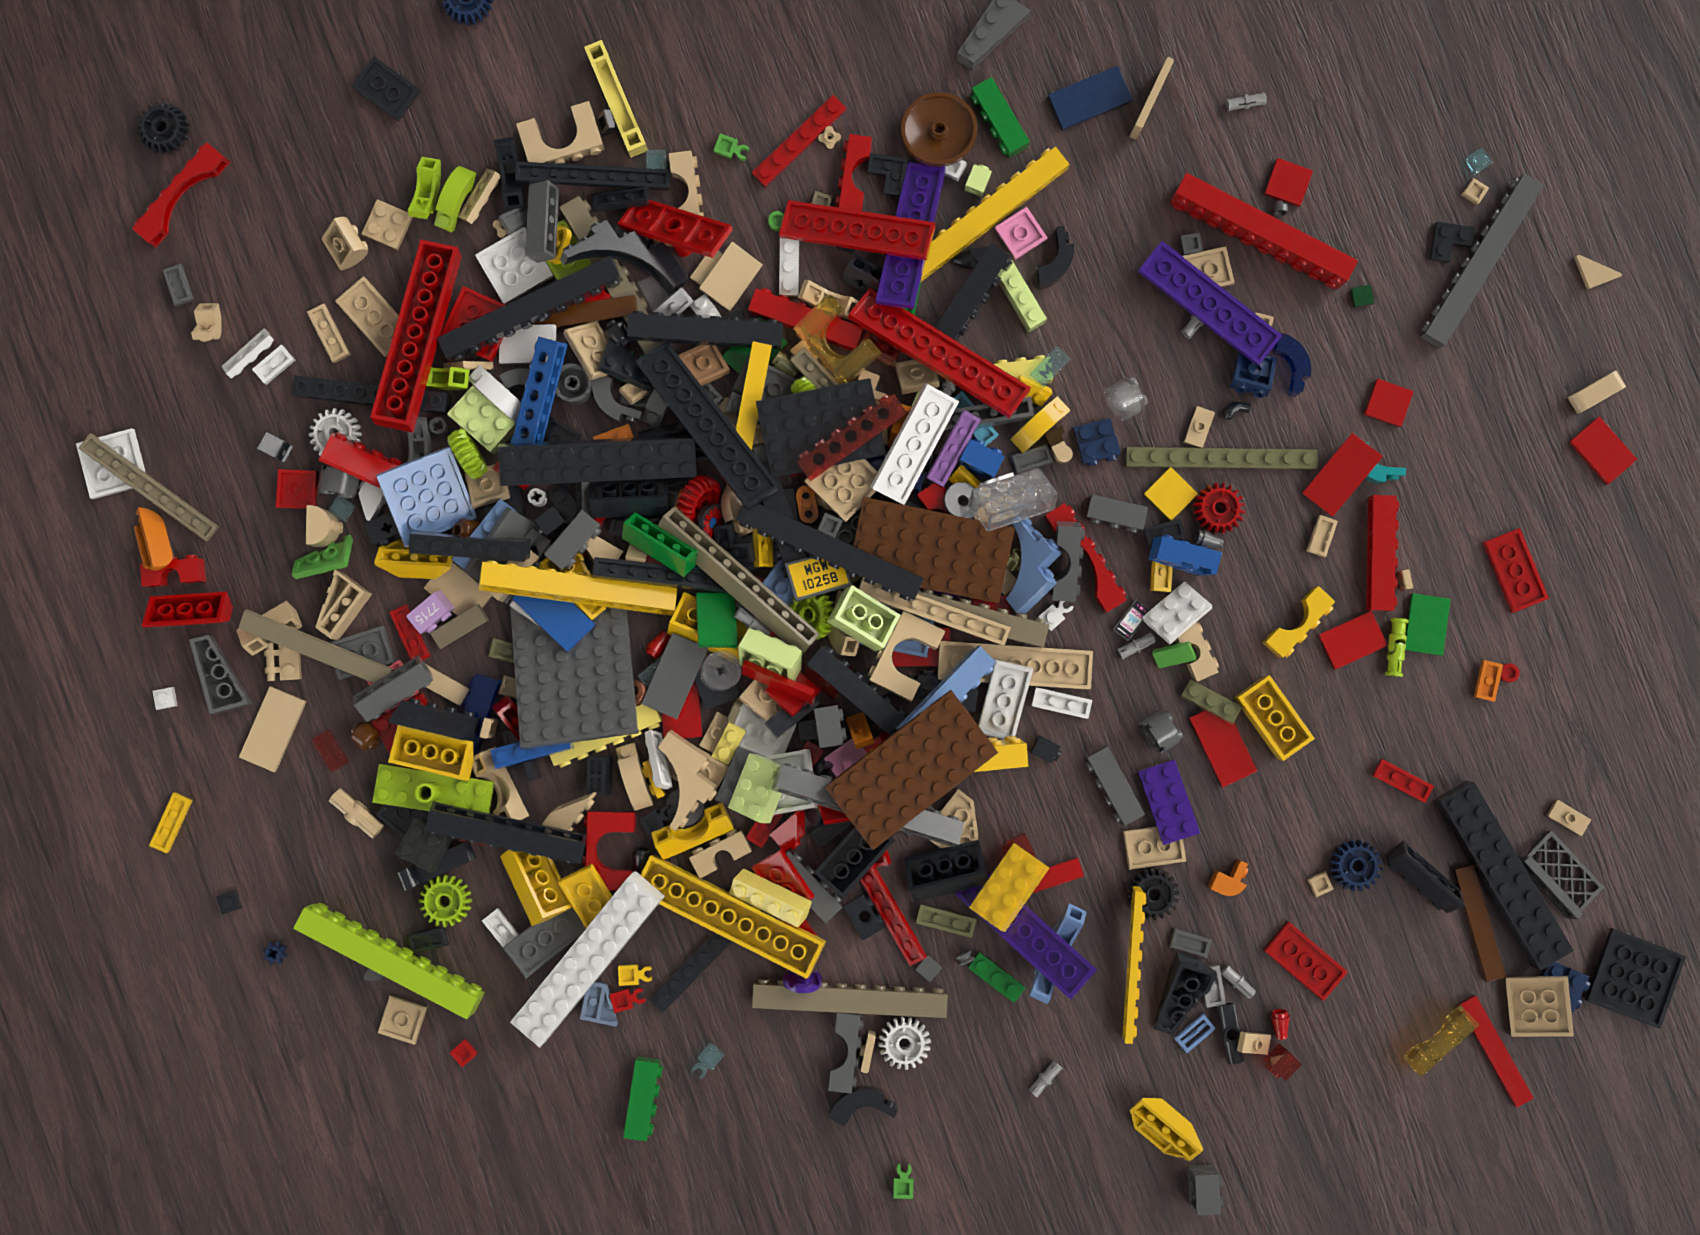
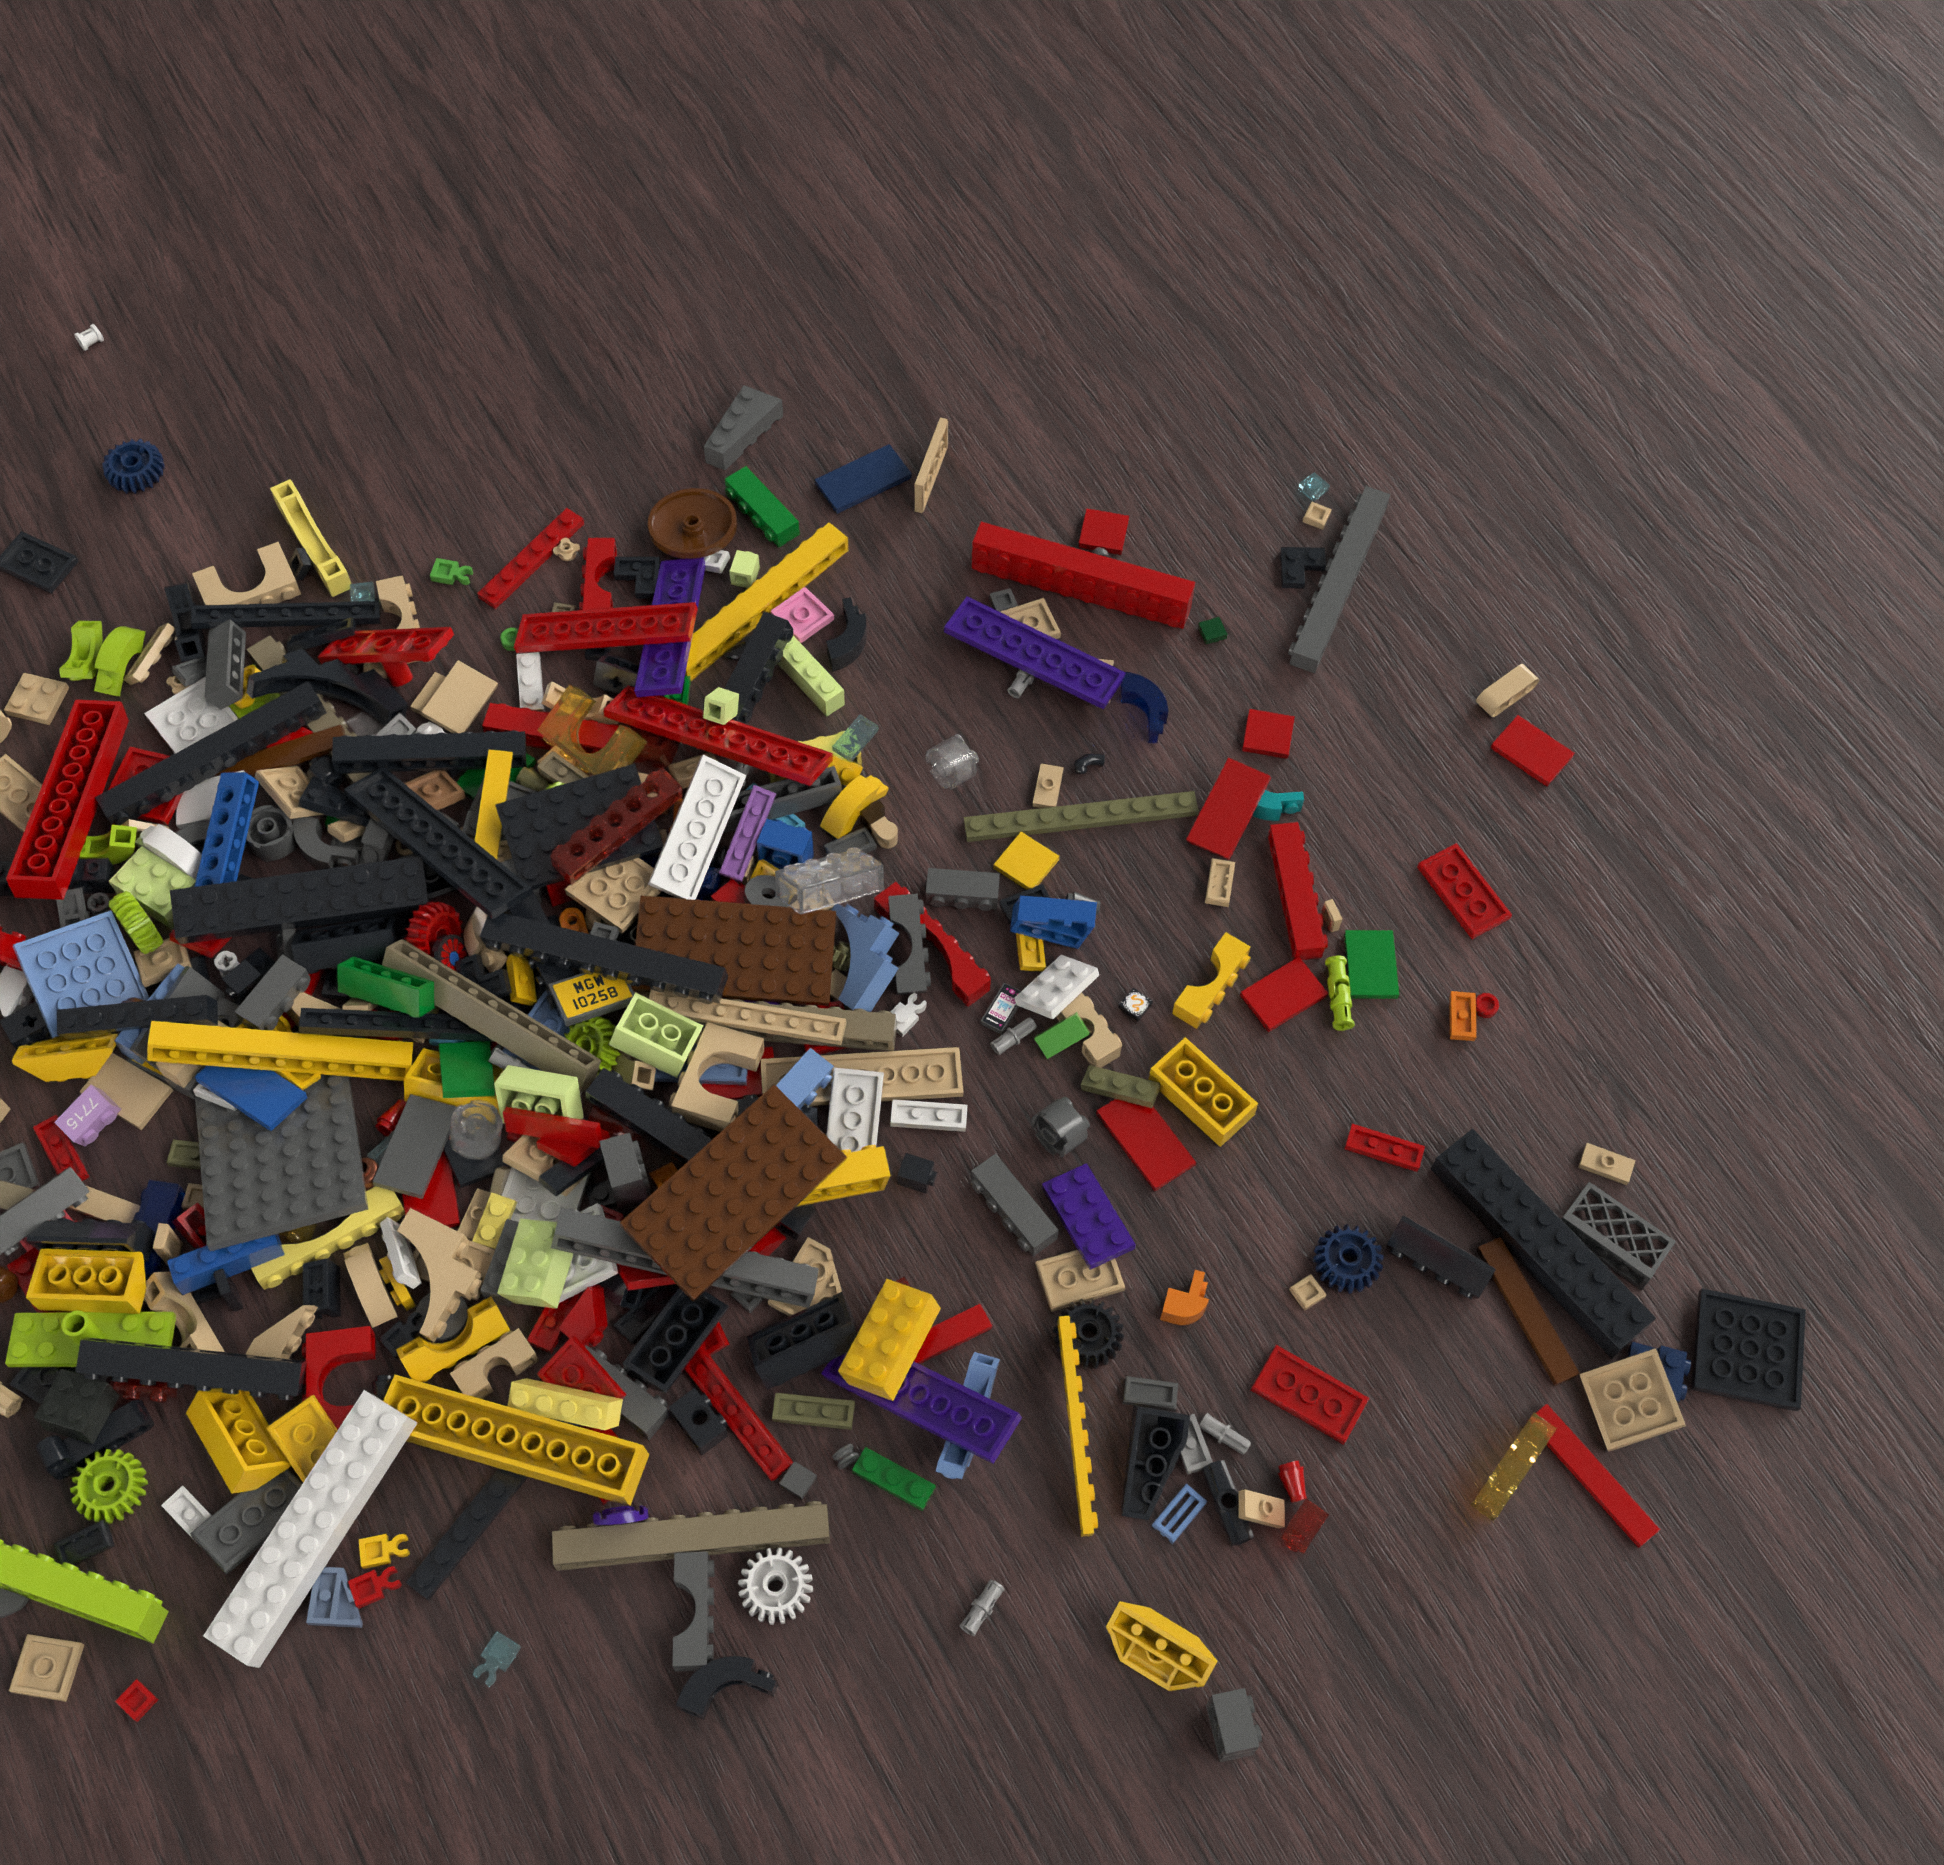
camera: 10 degrees left, 25 degrees down
dark tan tile [430,604,489,649] -> none
green brick [623,1056,663,1141] -> none
tan plate [859,1030,876,1073] -> none
bright green plate [893,1163,914,1199] -> none
dark blue plate [1073,418,1121,467] -> none
red gear [1193,482,1245,534] -> none
light grey pin [1226,92,1267,111] -> none
dark blue plate [1230,351,1277,398] -> none
tan tile [1574,255,1622,290] -> none
none -> yellowish green brick [703,687,739,725]
none -> tile [1118,988,1153,1022]

